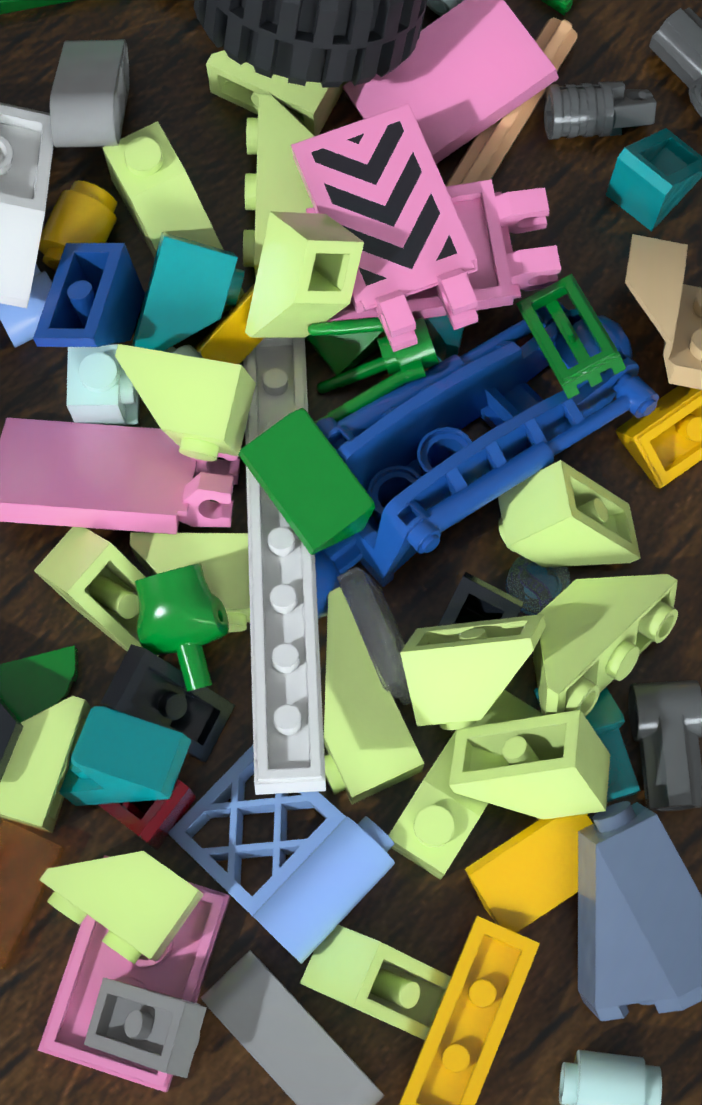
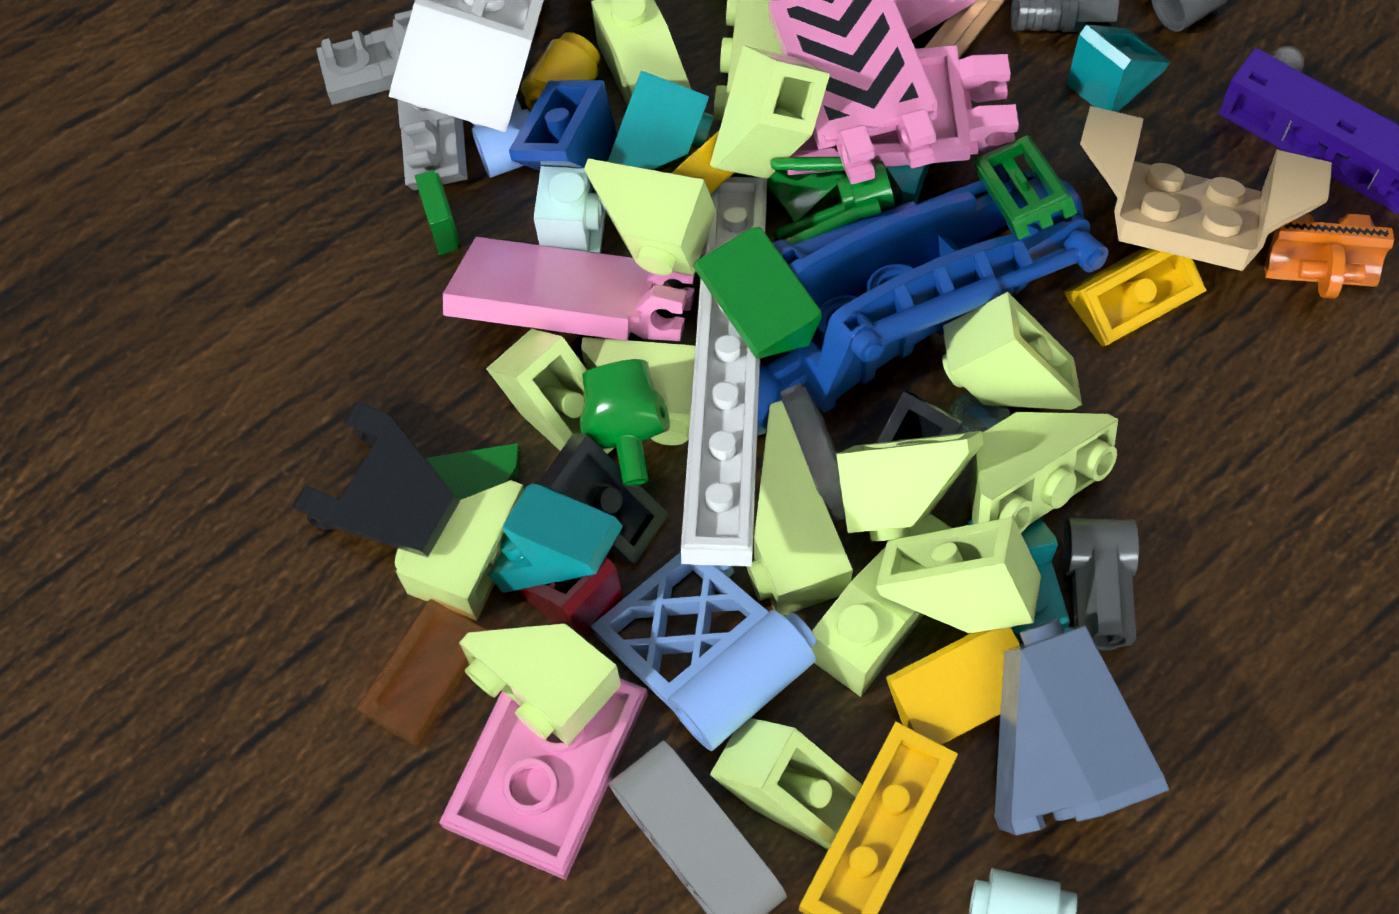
camera: 10 degrees right, 10 degrees down
light grey slope [84,977,207,1078] -> none

